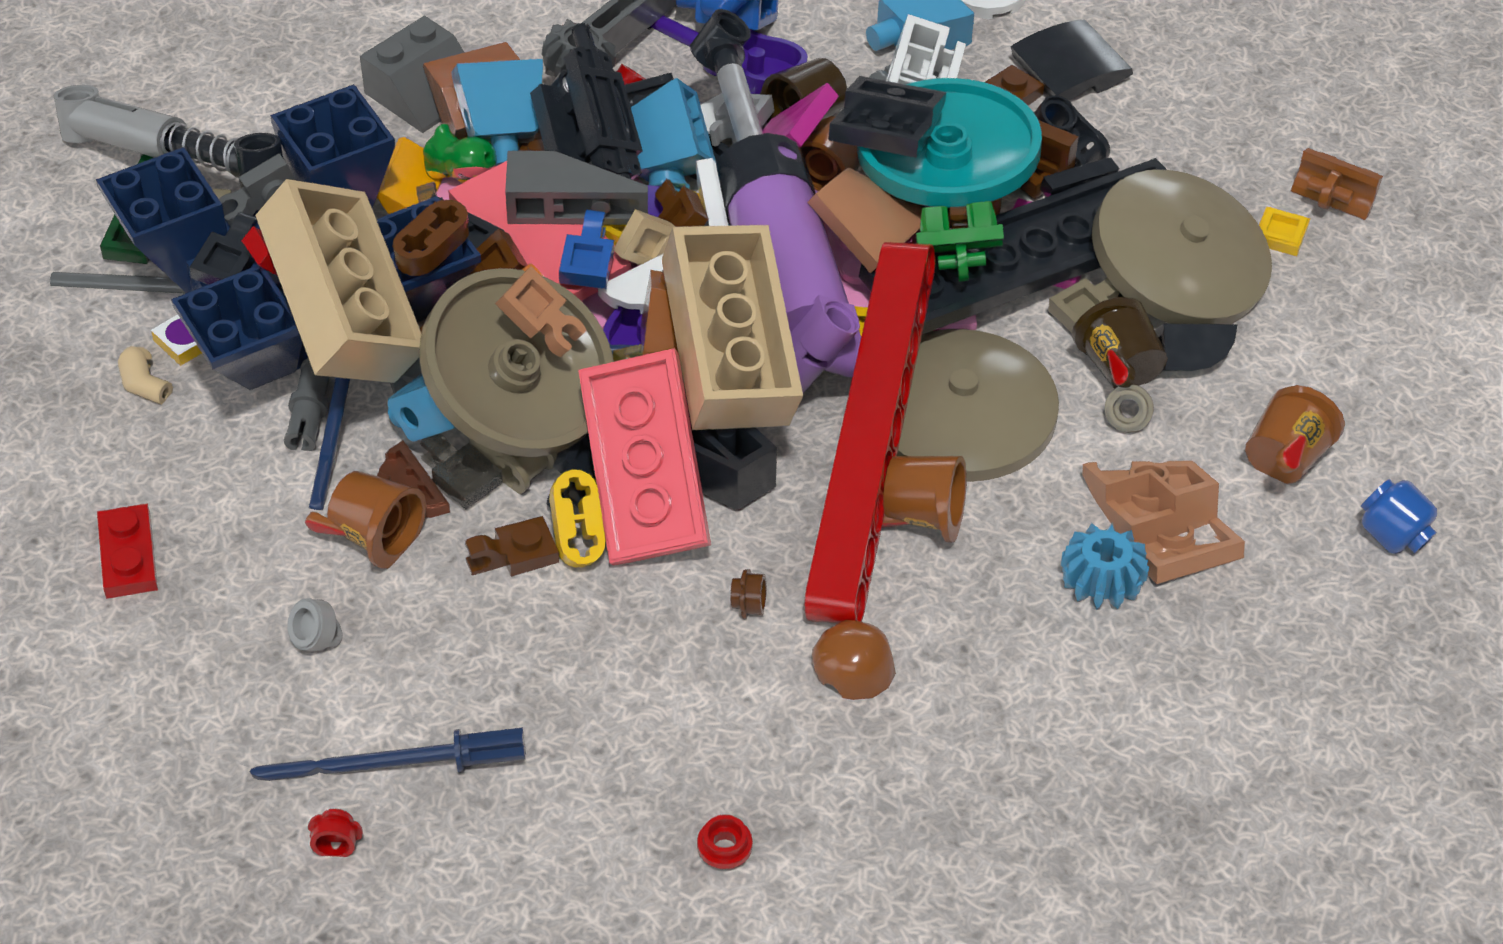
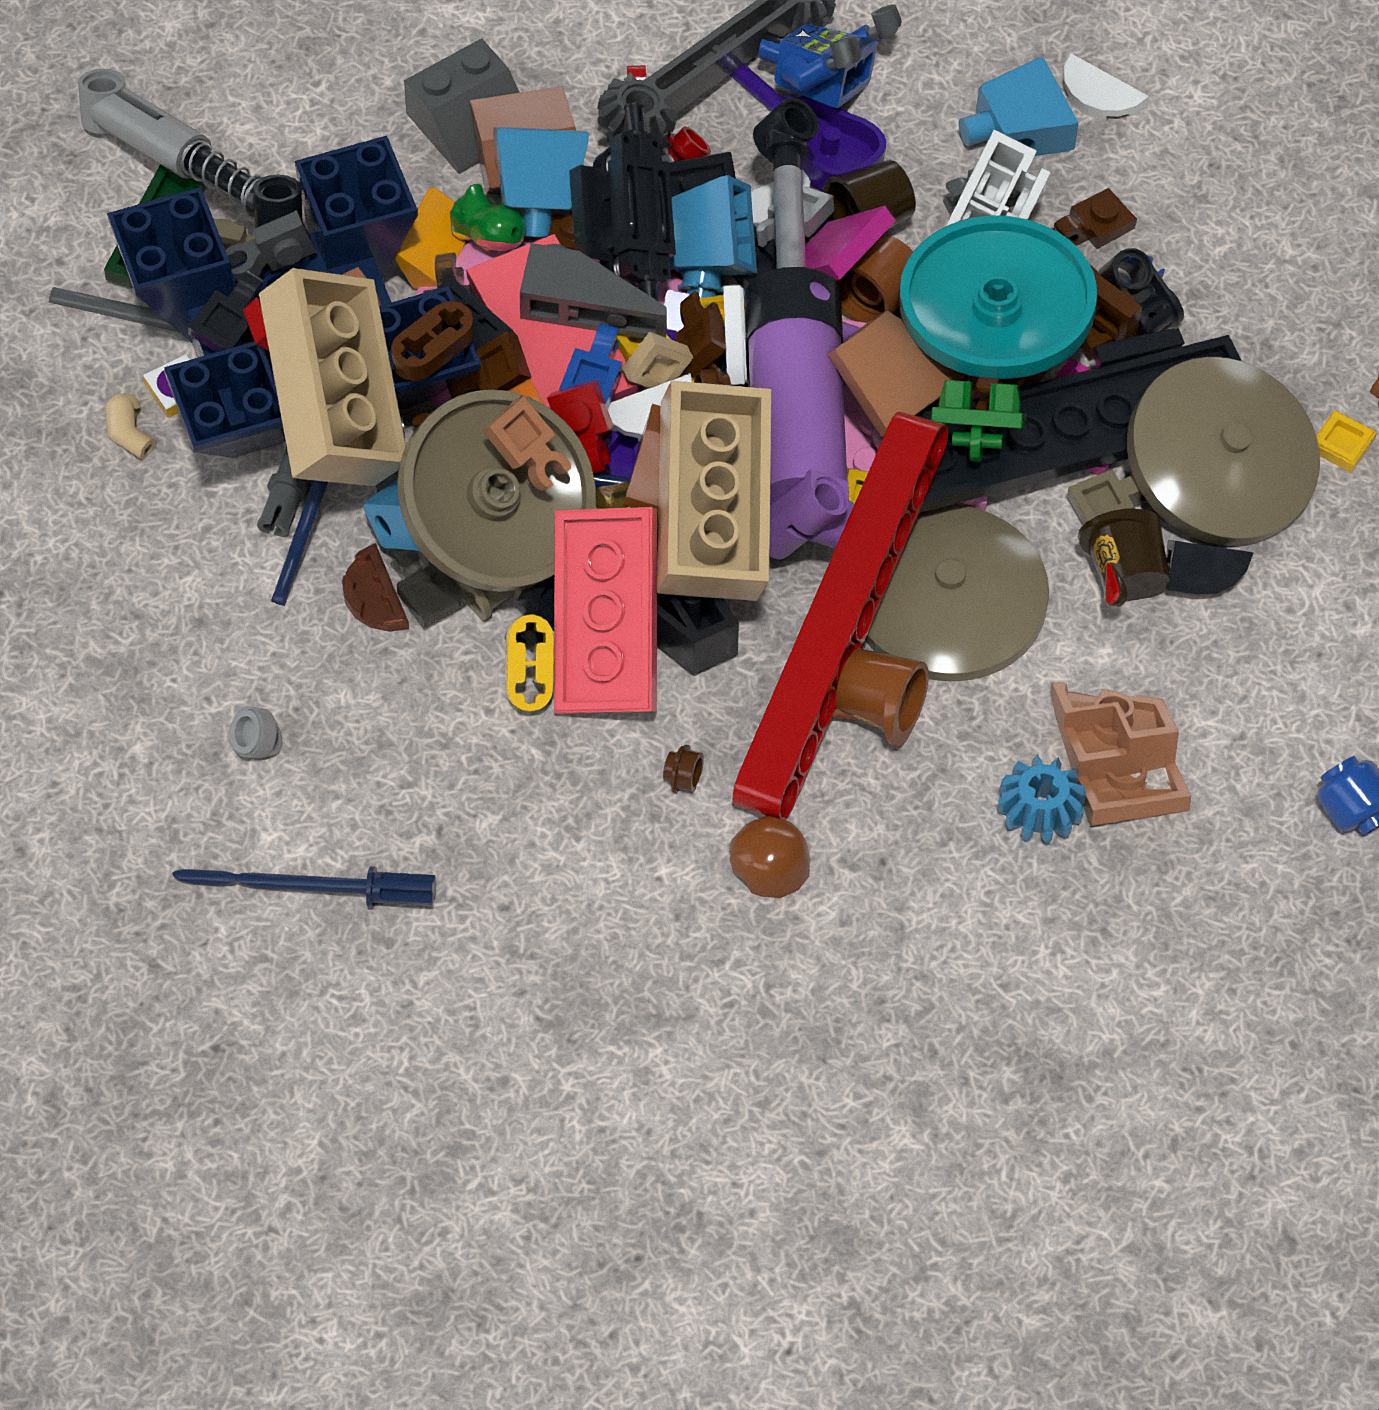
camera: 10 degrees right, 10 degrees up
red plate [97,503,158,599] -> none
dark orange hat [305,471,426,569] -> none
red plate [308,809,363,857] -> none
reddish brown plate [465,516,559,577] -> none
red plate [697,815,753,869] -> none
black slope [828,76,946,158] -> none
black slope [1011,20,1133,101] -> none
dark tan plate [1105,384,1154,433] -> none
dark orange hat [1245,385,1345,484] -> none
none -> red plate [547,379,613,473]

